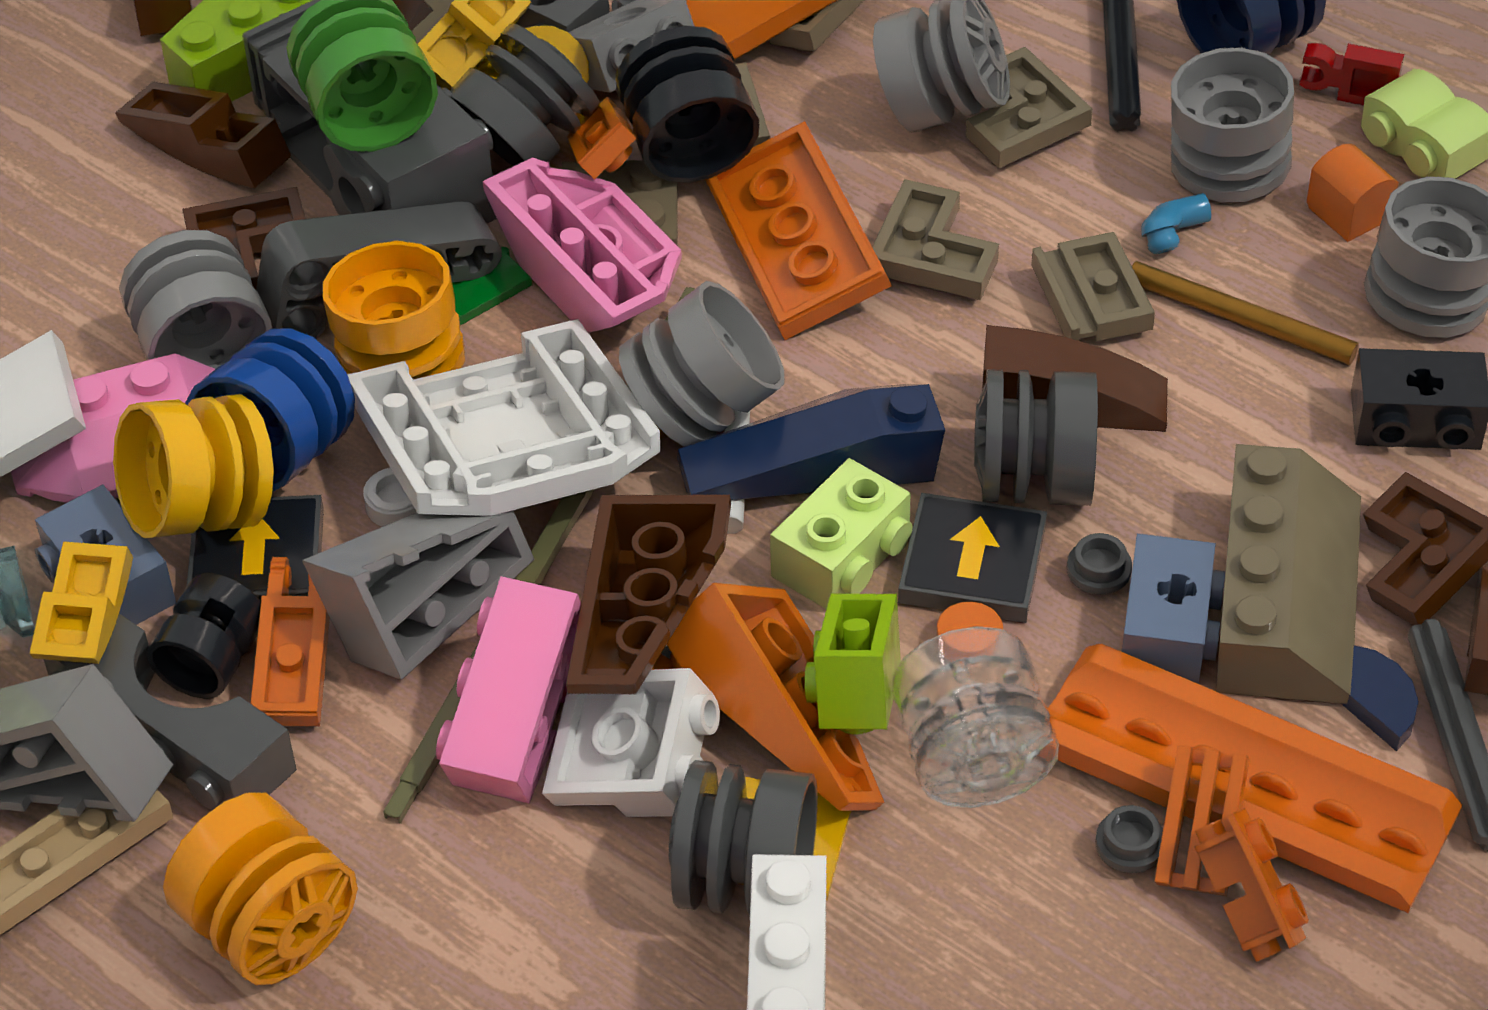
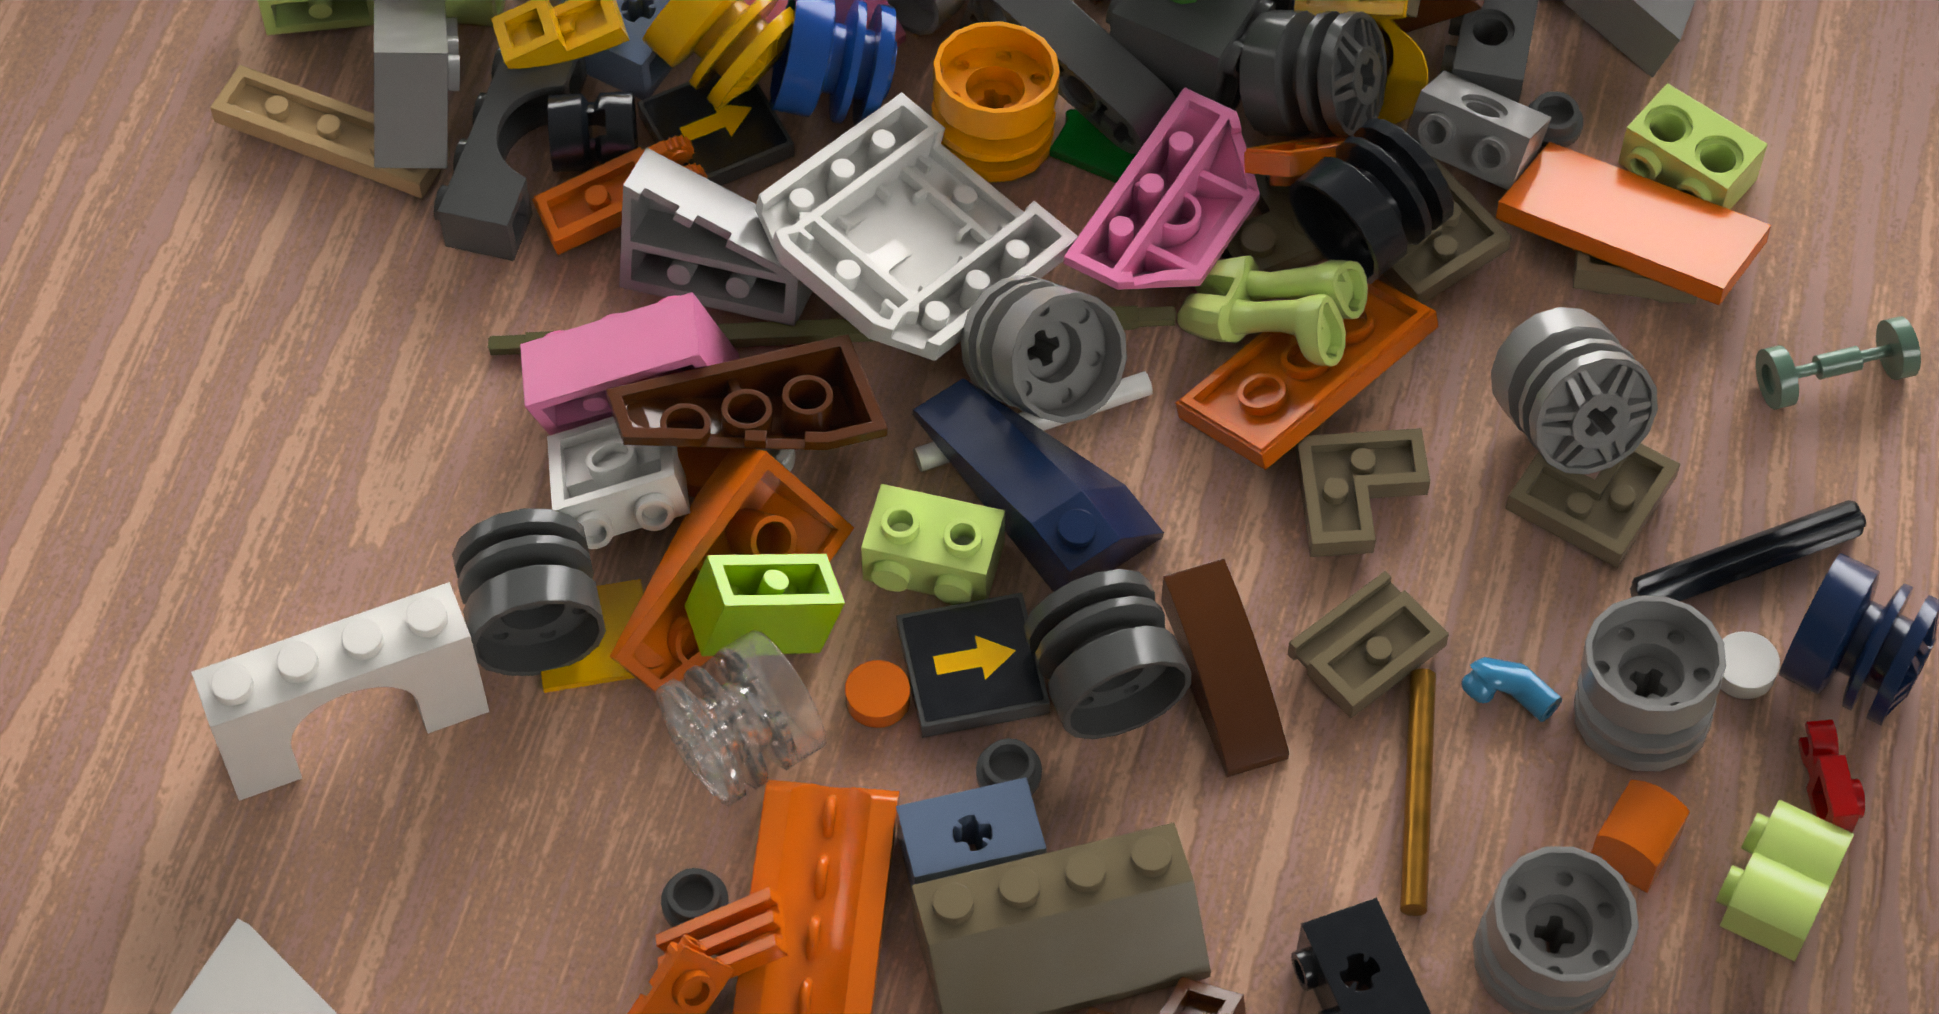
camera: 65 degrees right, 10 degrees up
light orange wheel [163,792,358,985] -> none
none -> yellowish green piece [1177,255,1368,367]

